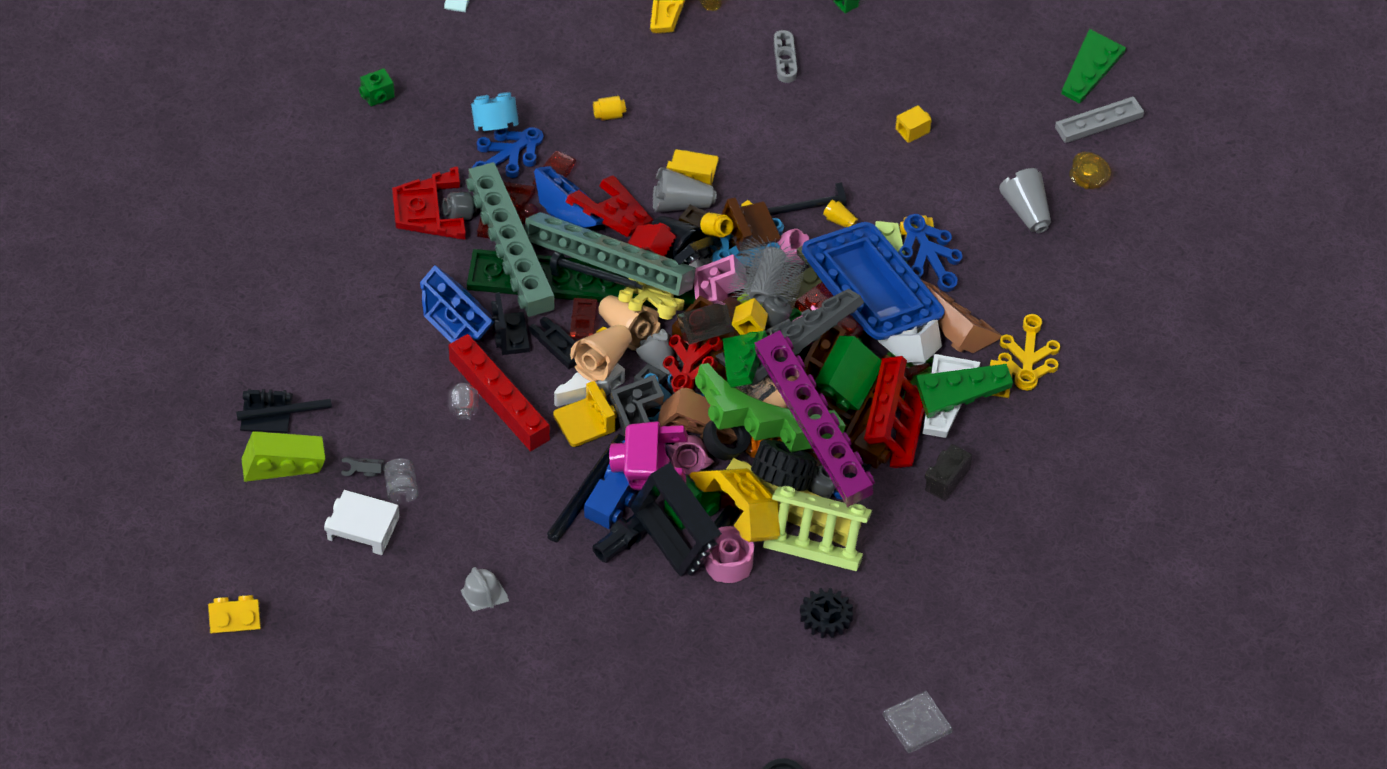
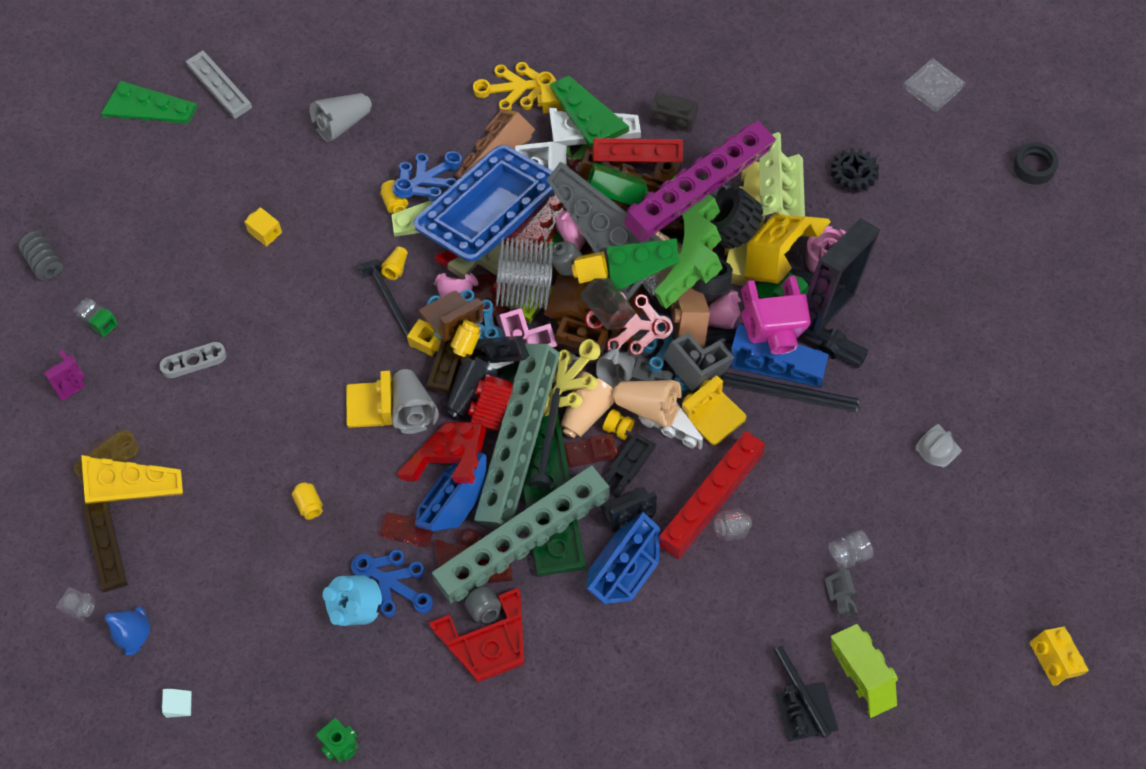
camera: 100 degrees left, 10 degrees up
white panel [324,490,399,555] -> none
clear yellow piece [1069,152,1111,189] -> none

